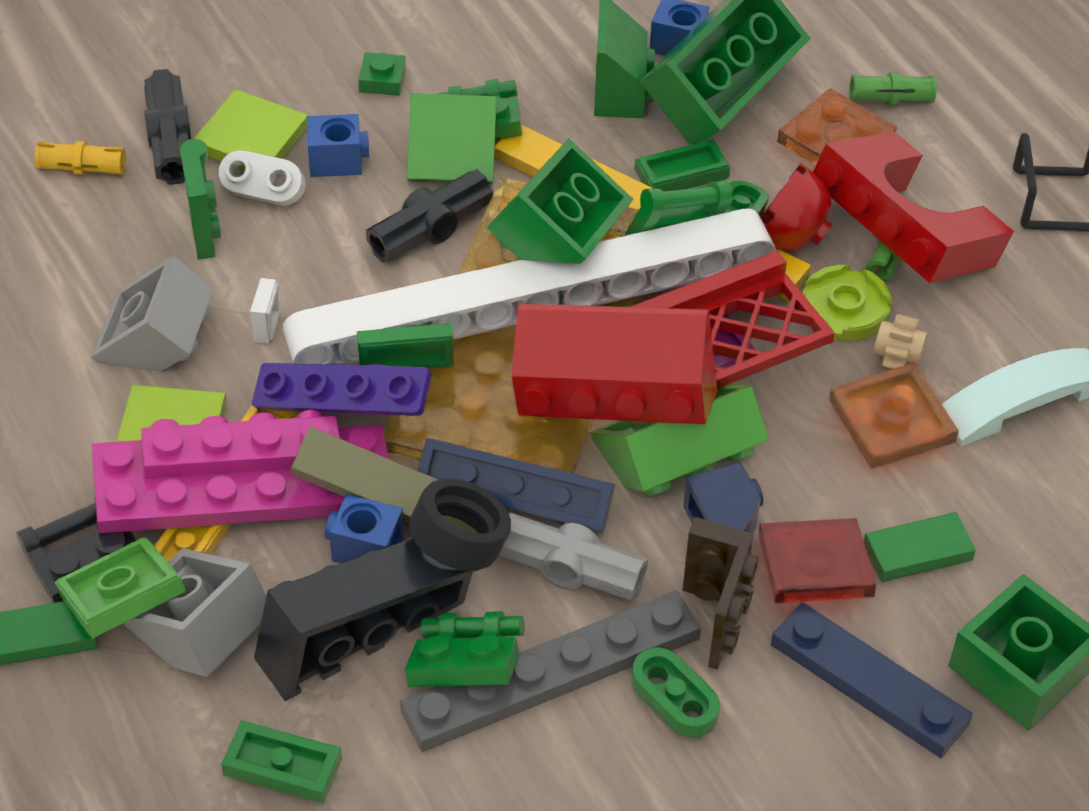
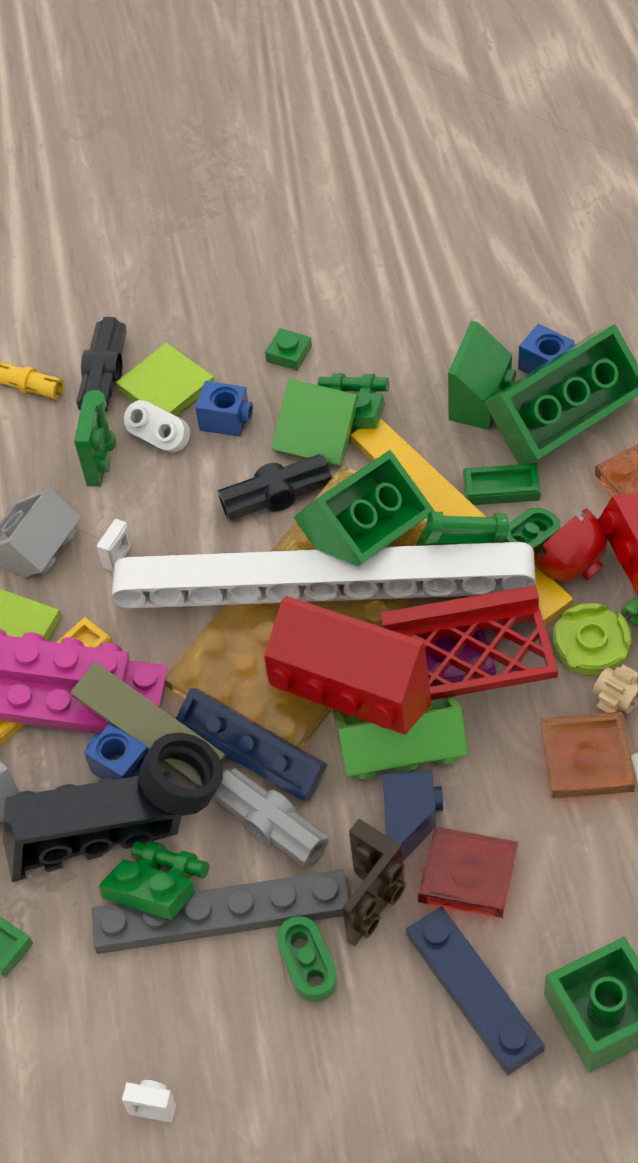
camera: 25 degrees right, 5 degrees up
dark purple bracket [252,363,432,416] -> none
green tile [357,323,454,369] -> none
green tile [863,512,976,582] -> none

